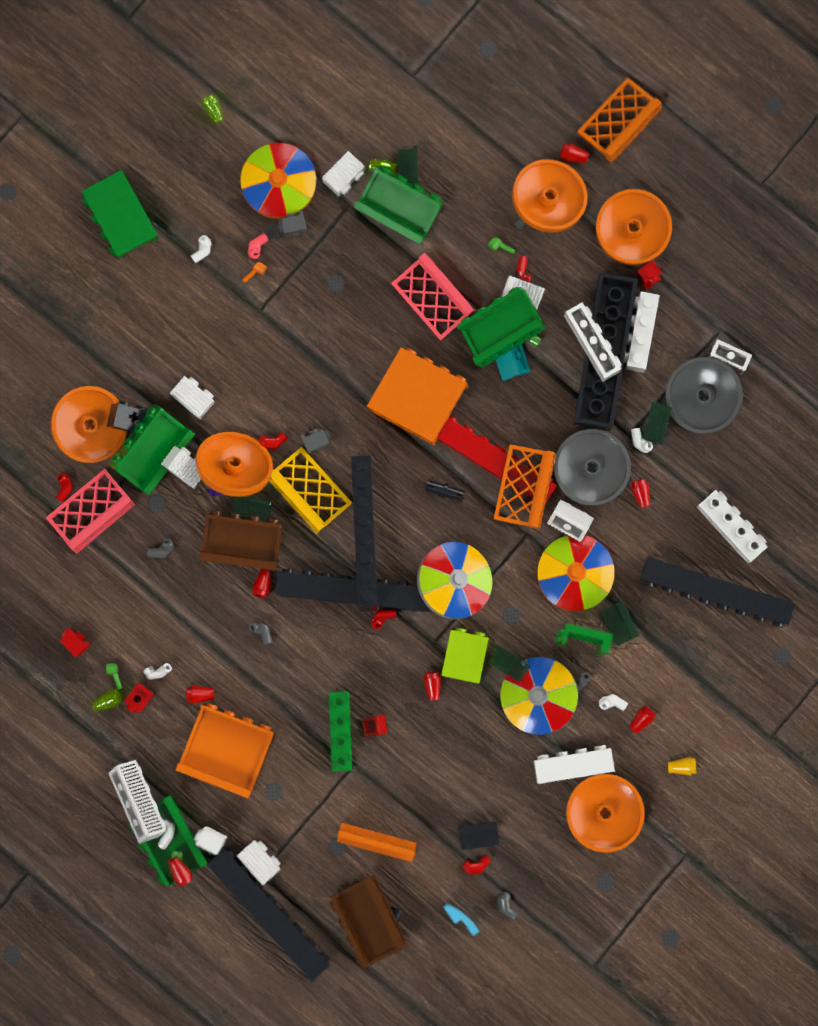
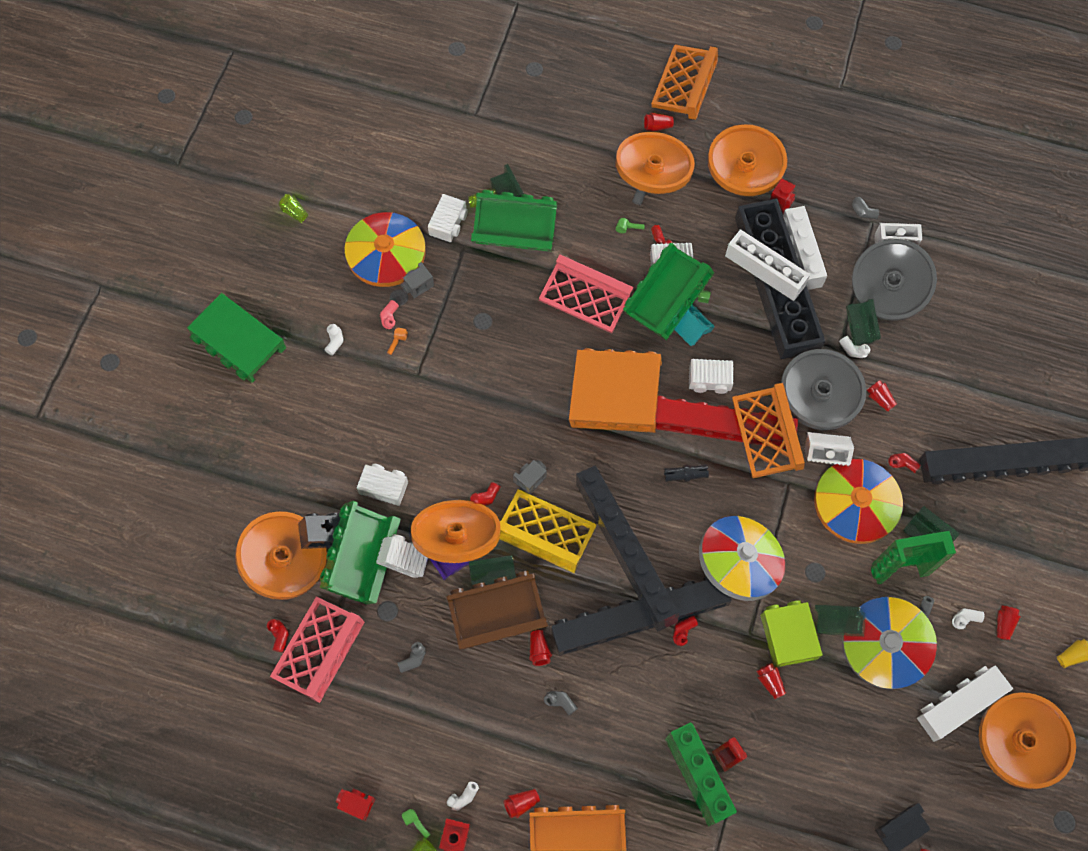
camera: 20 degrees left, 15 degrees down
white brick [697,490,767,563] -> none
none -> white brick [689,359,733,394]
none -> dark grey arm [852,197,879,219]
none -> red arm [888,453,921,473]

